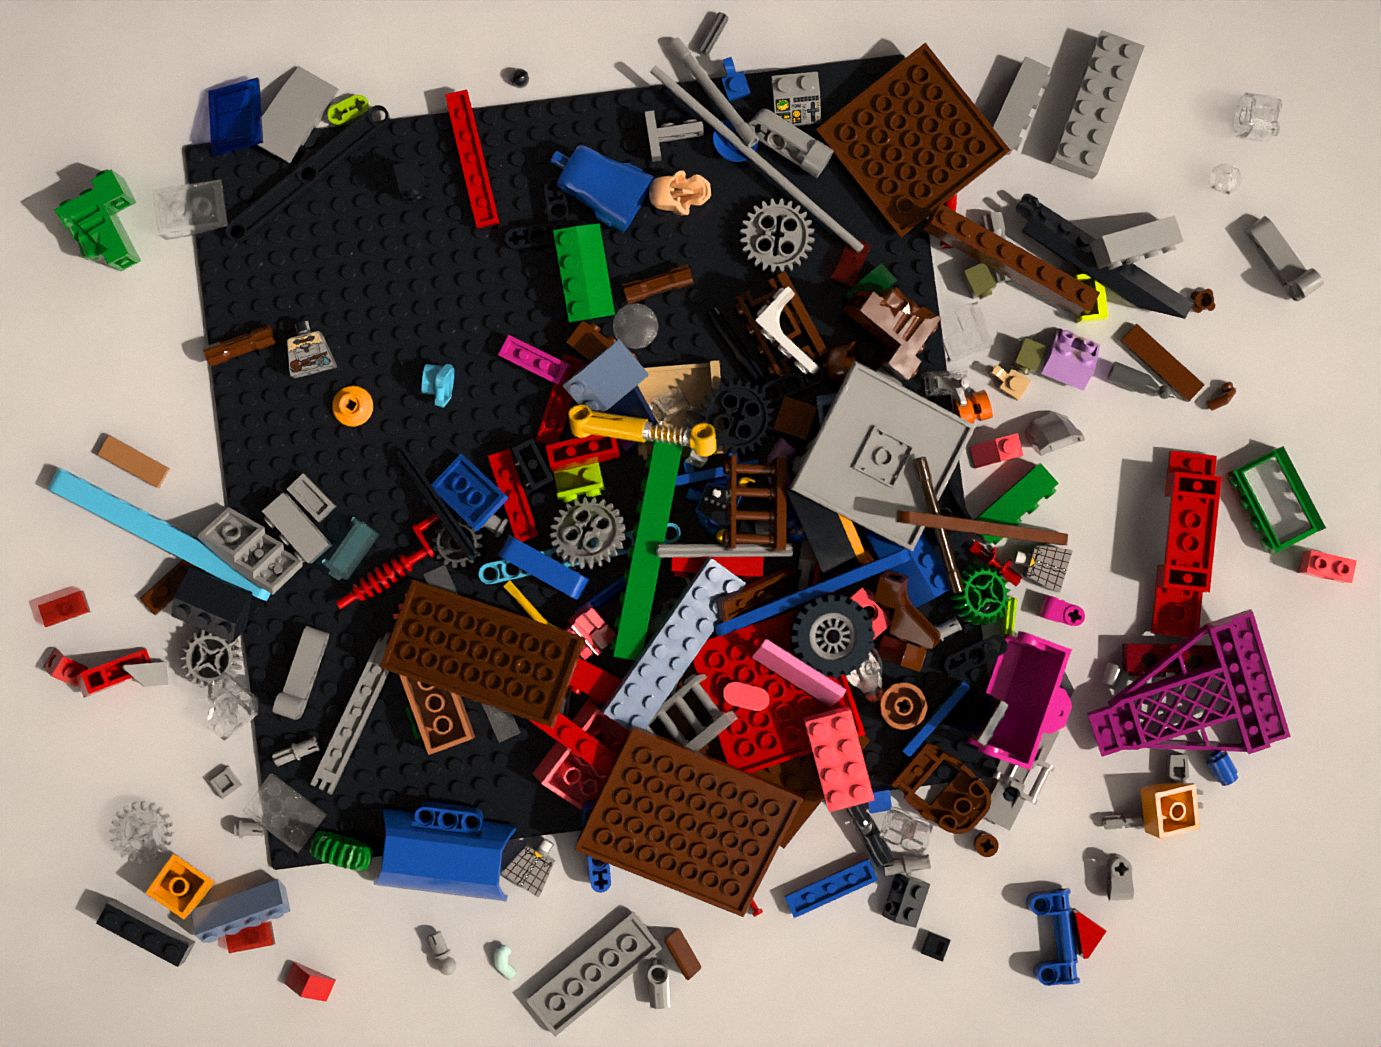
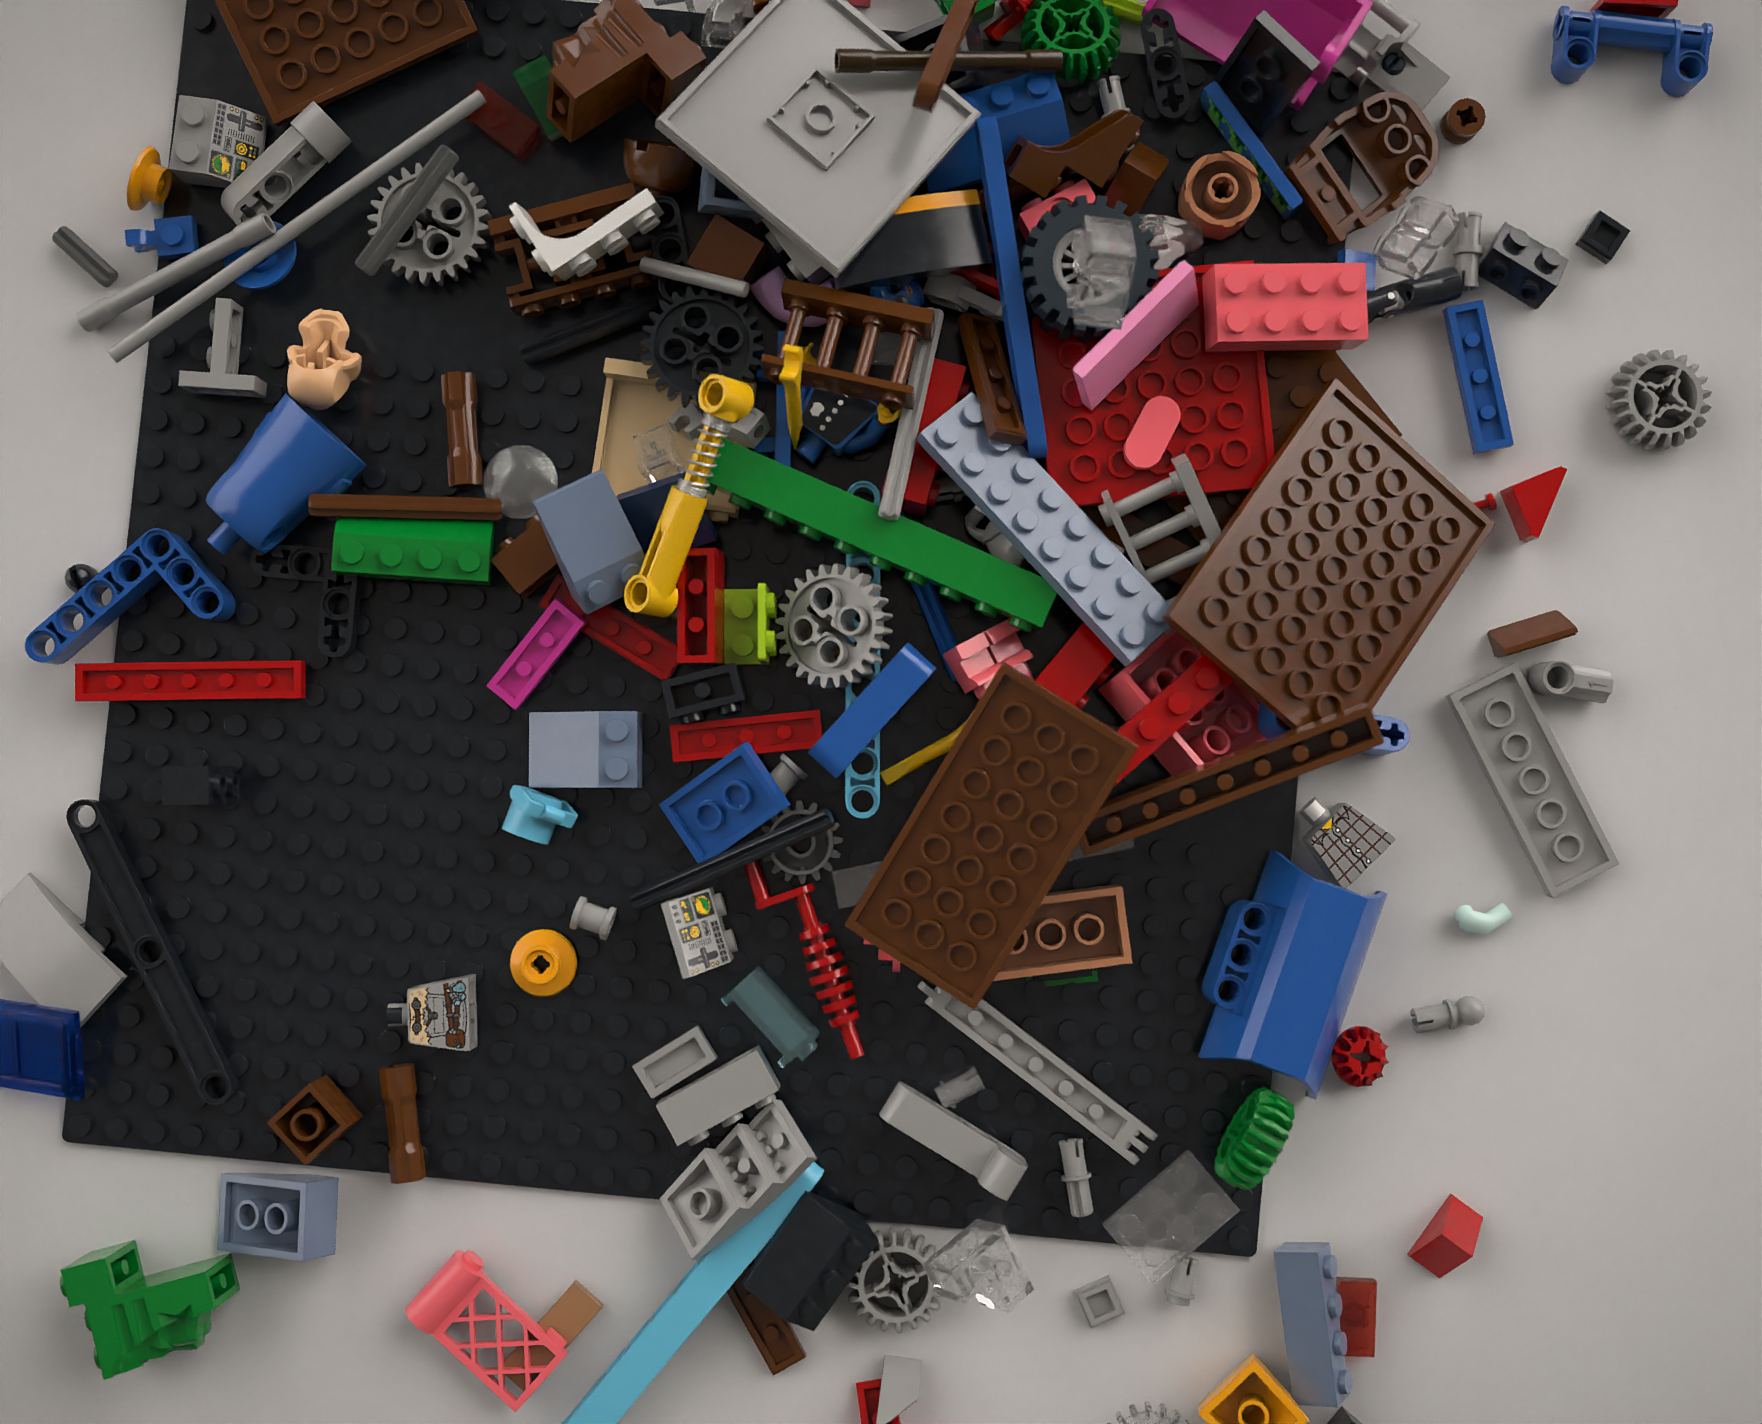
camera: 75 degrees left, 0 degrees up
clear slope [152,180,228,240] -> none
lime beam [327,94,370,126] -> none
none -> blue beam [25,528,236,665]
none -> light orange piece [127,146,173,211]
none -> sand blue slope [217,1173,339,1262]
none -> reddish brown head [267,1075,364,1166]
none -> reddish brown axle [308,493,502,521]
none -> dark grey axle [355,144,459,276]
none -> coral piece [405,1250,568,1413]
none -> sand blue slope [529,711,643,788]
none -> light grey bush [569,896,617,940]
none -> light grey bar [640,257,749,298]
none -> slope [661,887,738,979]
none -> yellow piece [779,345,803,450]
none -> clear pin [934,1067,985,1109]
none -> clear brick [1066,215,1137,330]
none -> reddish brown brick [1079,702,1385,857]
none -> red gear [1332,1026,1389,1087]
none -> red slope [1499,466,1567,543]
none -> light grey gear [1605,349,1712,451]

